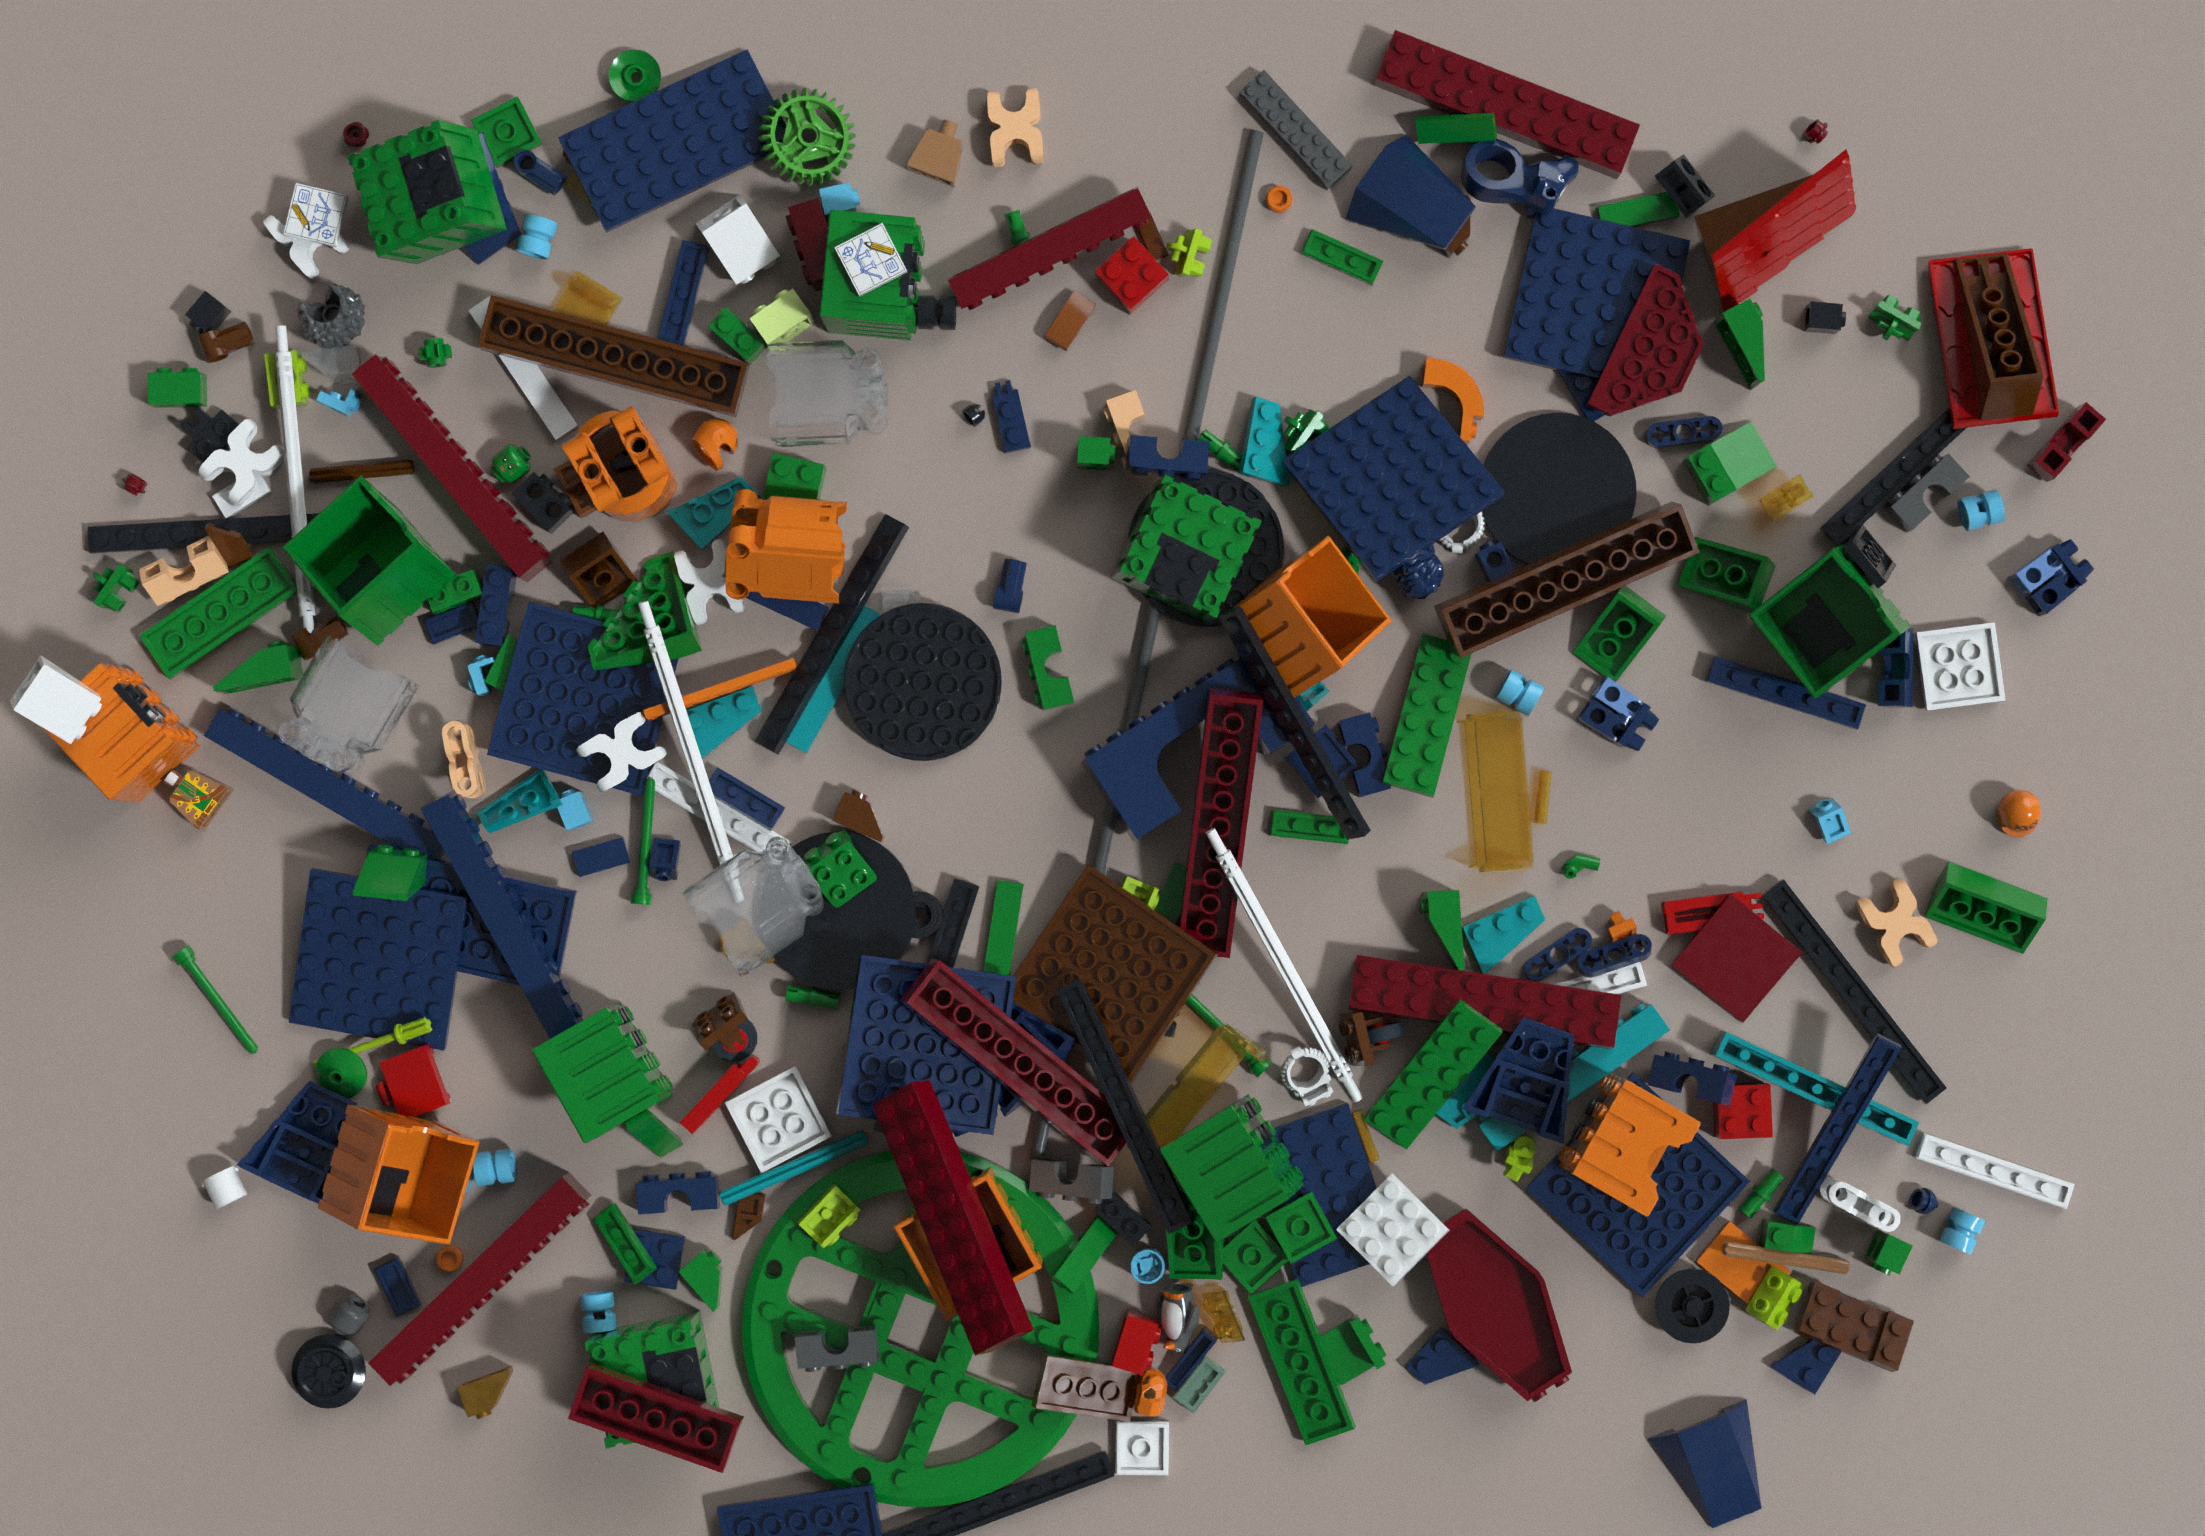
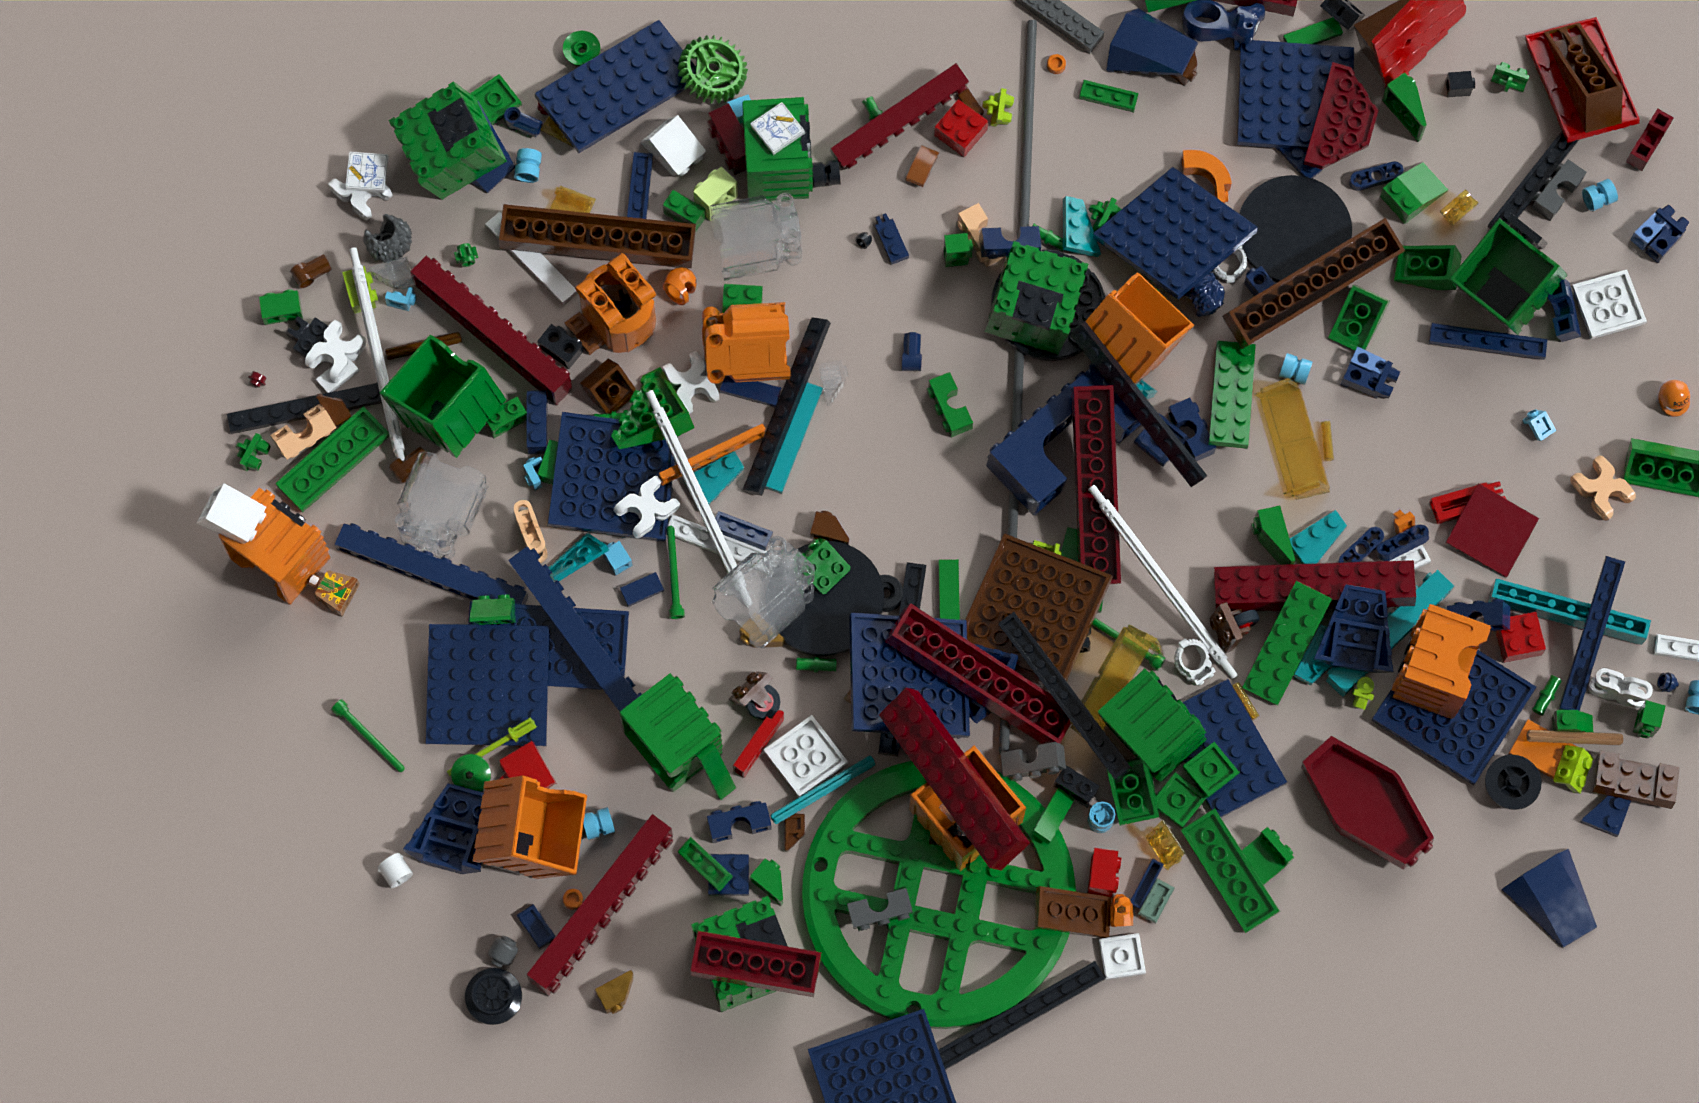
camera: 10 degrees left, 15 degrees down
black brick [185,291,232,334] -> none
green slope [213,641,304,694] -> none
dark red plate [343,122,369,148] -> none
dark blue tile [423,601,479,645] -> none
green head [491,444,531,483] -> none
medium azure wheel [579,1291,617,1333] -> none
dark blue bracket [649,838,681,882] -> none
teal wing [666,477,760,550] -> none
lime bracket [797,1184,860,1249] -> none
black tile [843,603,1002,761] -> none
medium nougat torso [907,119,963,187] -> none
light nougat piece [987,88,1043,168] -> none
dark grey animal [1156,1283,1200,1353] -> none
green tile [1269,810,1349,844] -> none
white plate [1336,1173,1450,1287] -> none
dark blue wing [1405,1327,1479,1385] -> none
green arm [1562,854,1600,879] -> none
black plate [1761,879,1947,1104] -> none

